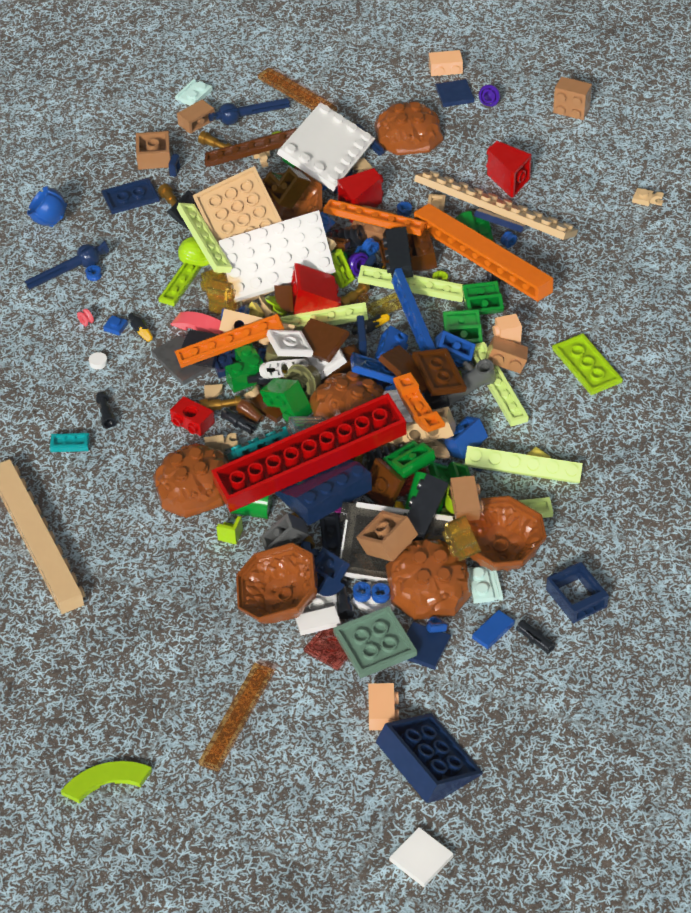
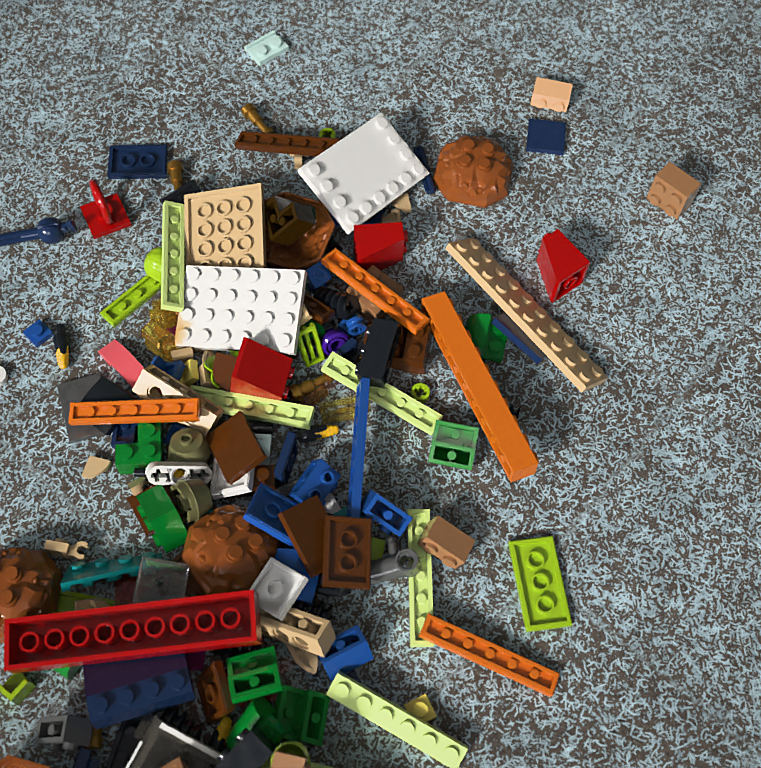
camera: 15 degrees right, 15 degrees up
blue piece [27,186,67,227] -> none
coral bush [77,308,94,327] -> none
blue bush [85,265,102,281] -> none
medium nougat brick [136,131,171,170] -> none
dark blue tile [168,154,181,177] -> none
red brick [170,396,215,437] -> none
medium nougat brick [177,99,215,134] -> none
pearl gold piece [199,395,241,411] -> none
dark blue piece [208,98,290,125] -> none
black pin [221,407,257,435] -> none
reddish brown cone [236,399,264,424] -> none
clear orange tile [258,68,337,112] -> none
white tile [267,330,313,357] -> none
orange slope [393,372,445,432] -> none
blue bush [397,202,412,217] -> none
tan plate [427,194,446,211] -> none
green brick [443,309,483,344] -> none
dark purple brick [479,84,501,107] -> none
light nougat brick [492,314,522,345] -> none
blue bush [500,231,517,248] -> none
tan plate [632,188,664,206] -> none
none -> red tile [80,179,132,239]
none -> tan tile [170,347,193,363]
none -> orange tile [418,613,560,697]

